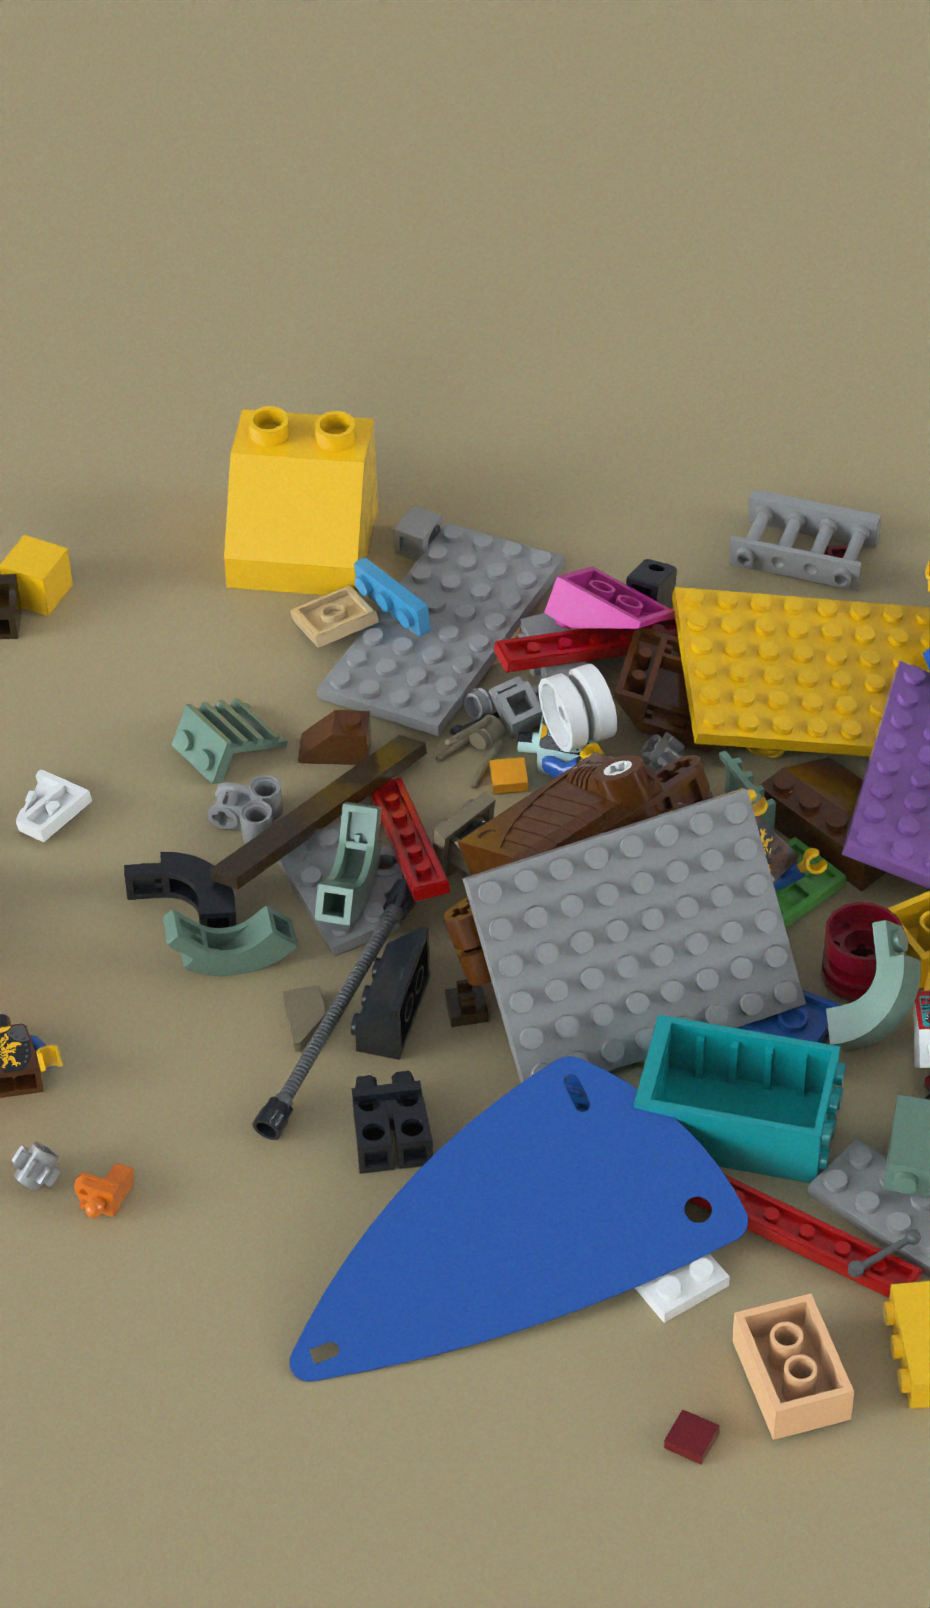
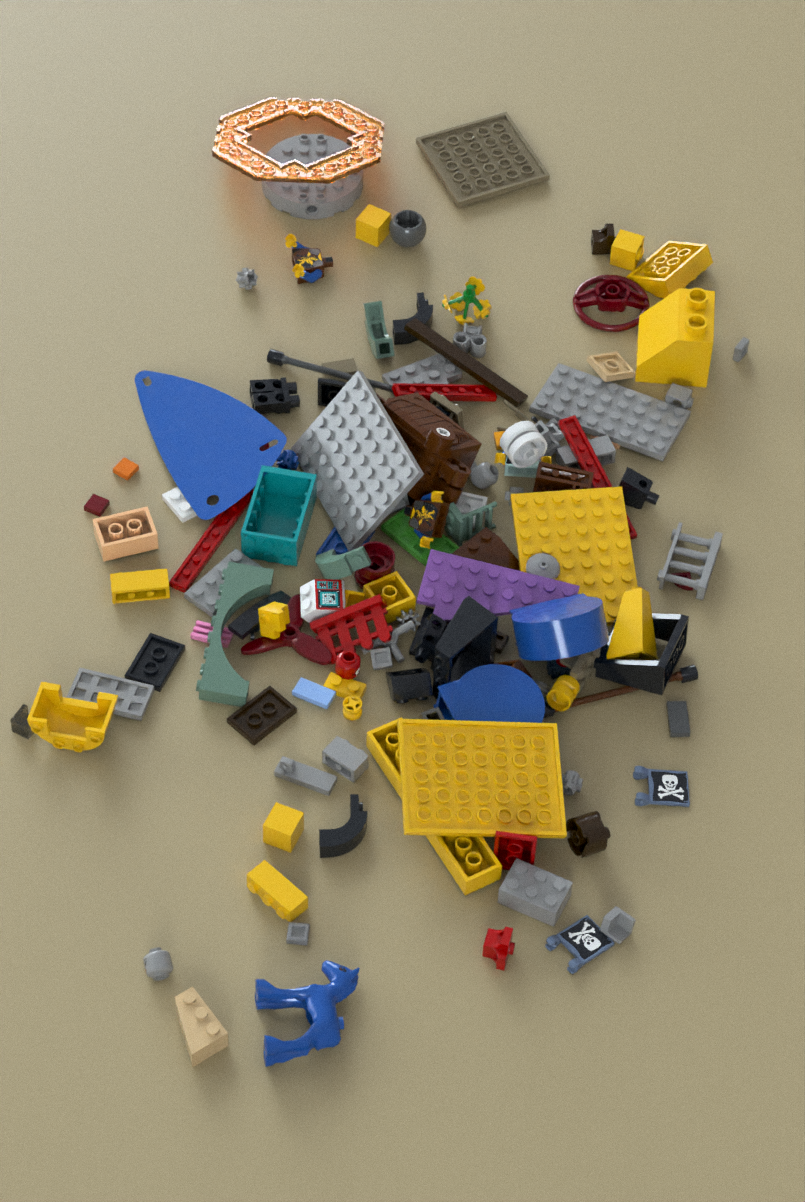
camera: 85 degrees right, 5 degrees up
white wing [16,769,92,842] -> none
orange piece [74,1163,134,1218] -> none
sand green plate [172,698,288,784] -> none
reddish brown slope [298,710,371,765] -> none
sand green arch [315,802,382,926] -> none
dark azure plate [354,557,431,637] -> none
dark pink slope [544,566,675,629] -> none
dark grey hinge [848,1229,921,1278] -> none
none -> orange tile [113,457,139,481]
none -> yellow plant [442,276,492,325]
none -> light grey piece [526,553,560,580]
none -> dark red piece [573,275,650,332]
none -> yellow slope [626,241,713,298]

